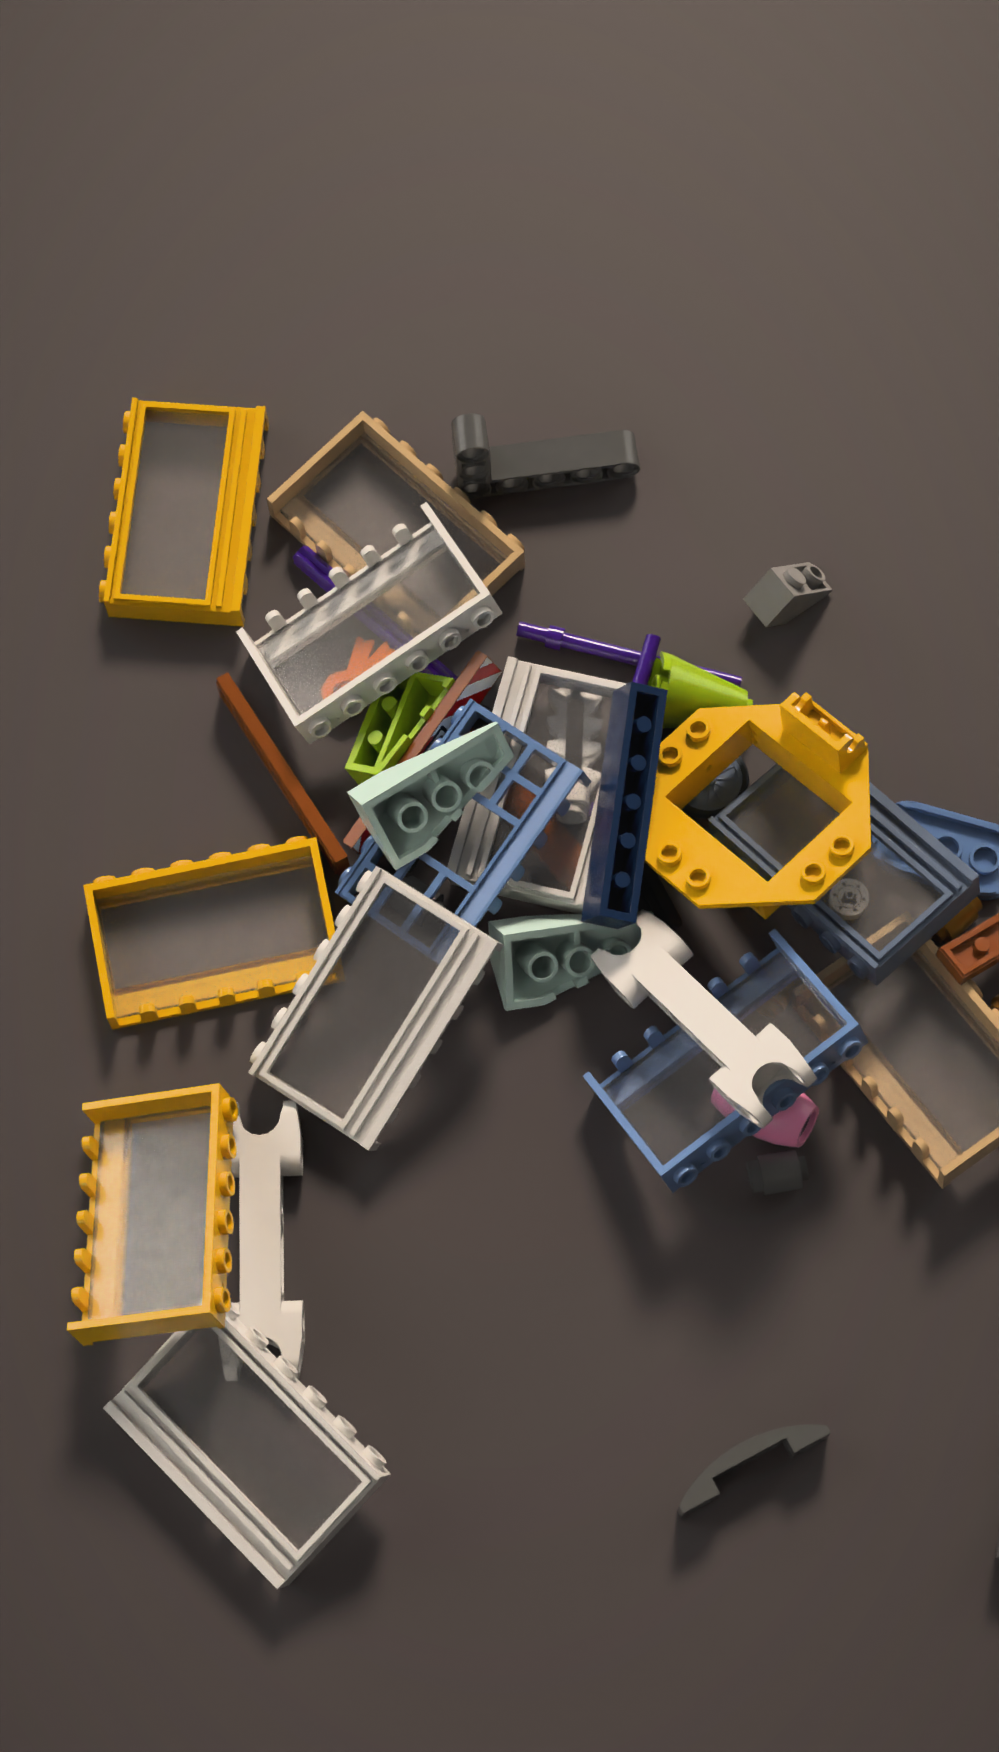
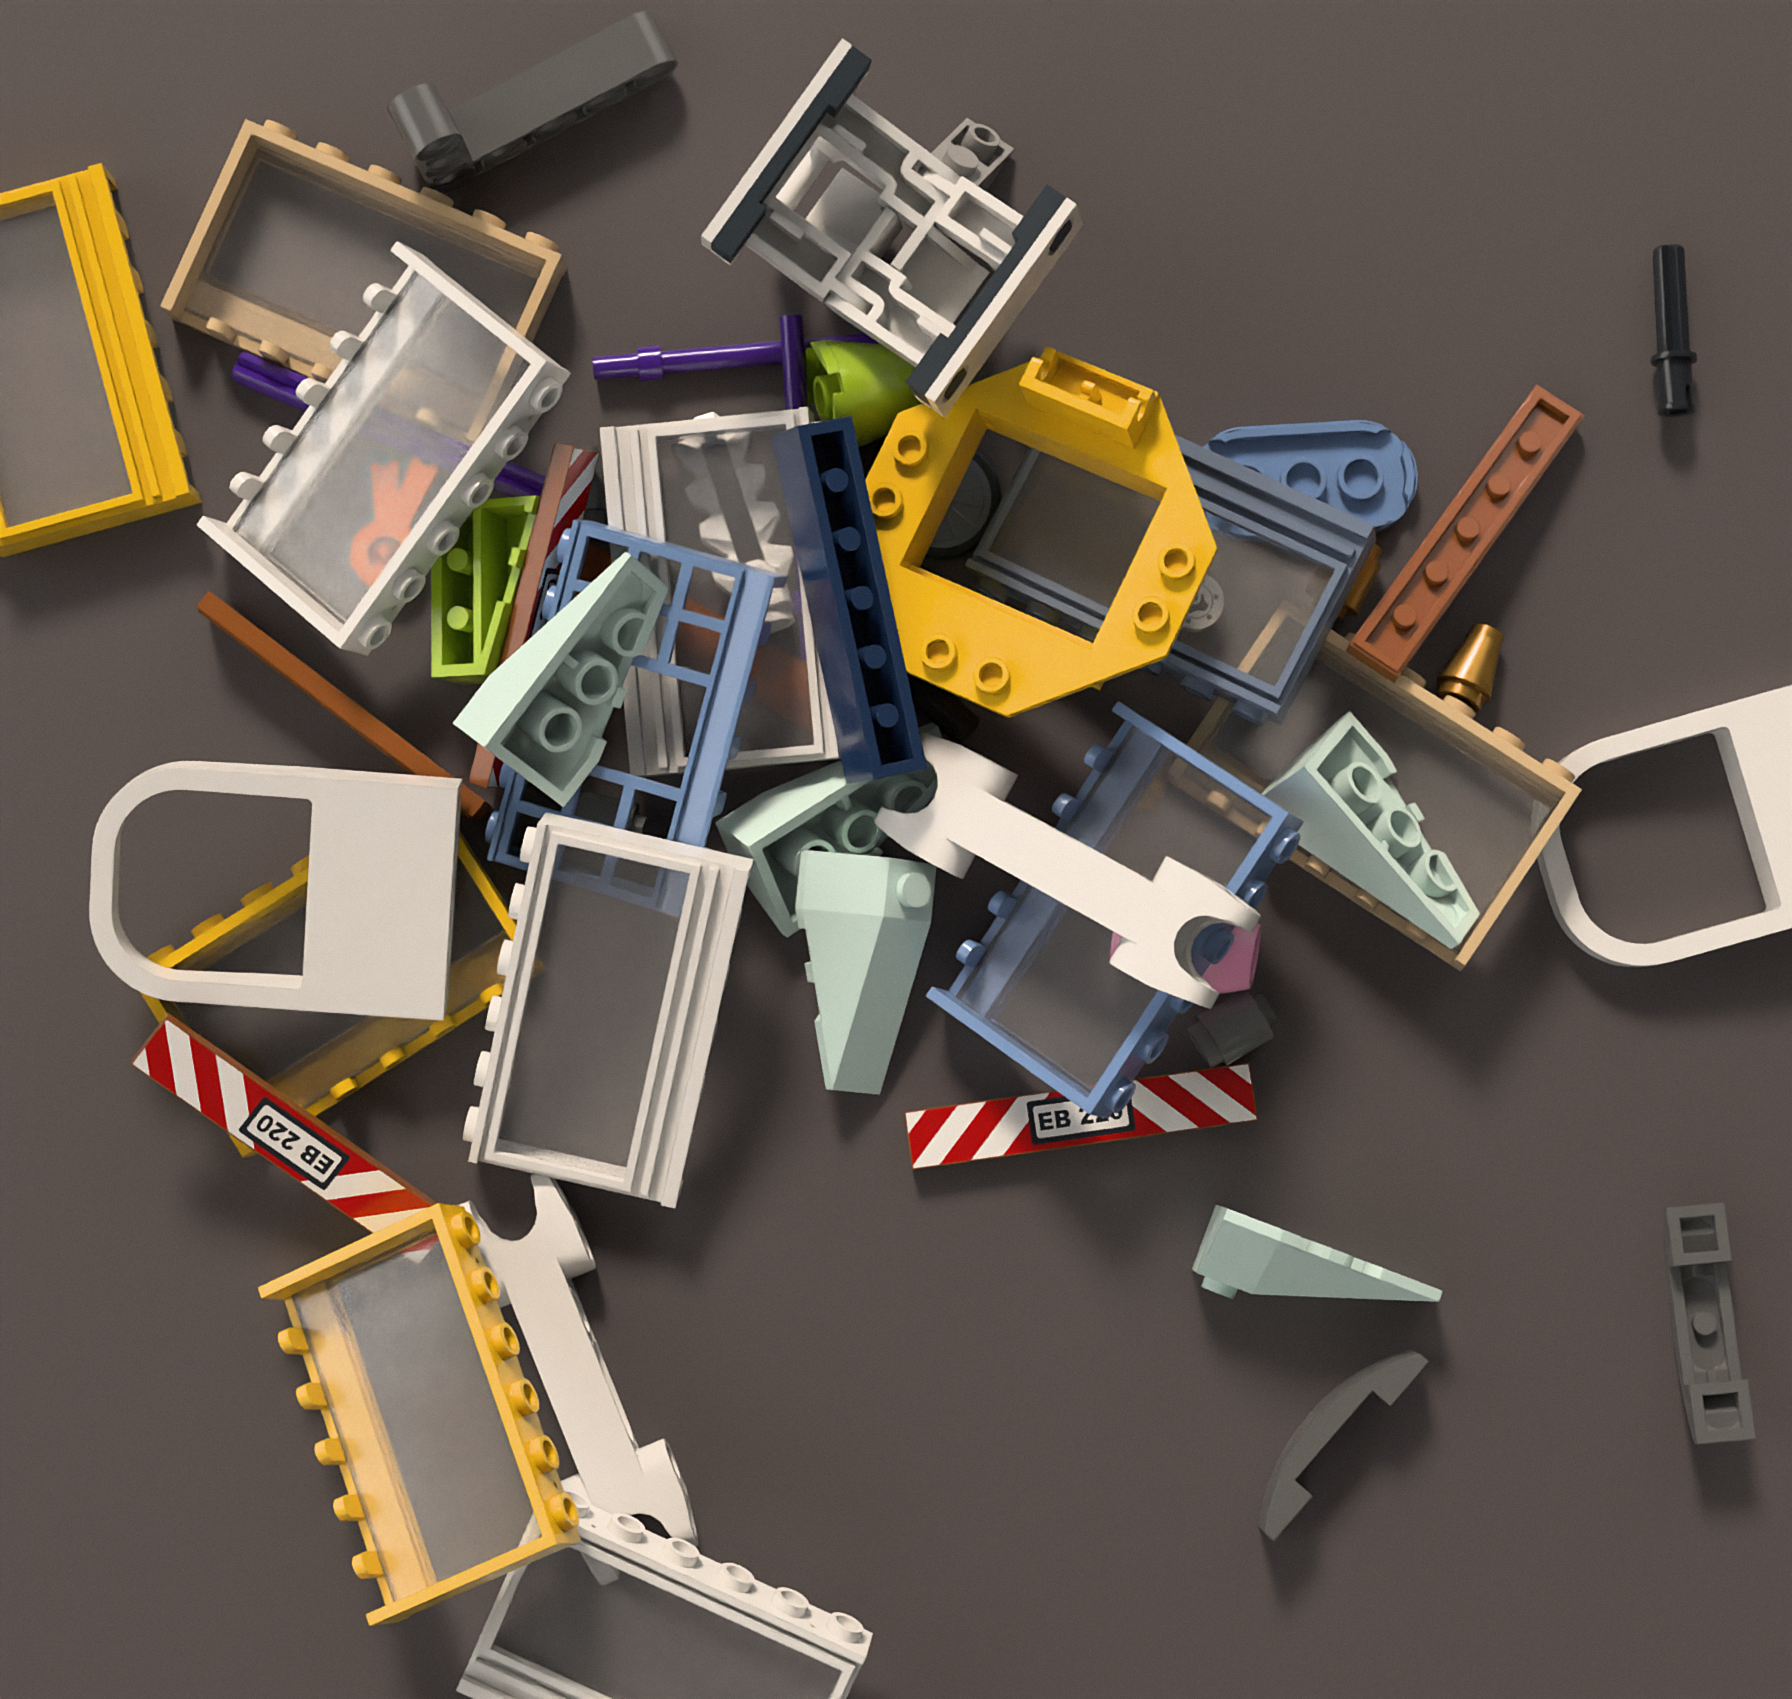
camera: 25 degrees left, 15 degrees up
none -> white window [89,761,463,1021]
none -> tile [131,1013,440,1267]
none -> white container [701,38,1084,418]
none -> light aqua wedge [795,850,936,1095]
none -> tile [904,1063,1258,1170]
none -> light aqua wedge [1192,1205,1443,1302]
none -> light aqua wedge [1262,711,1480,949]

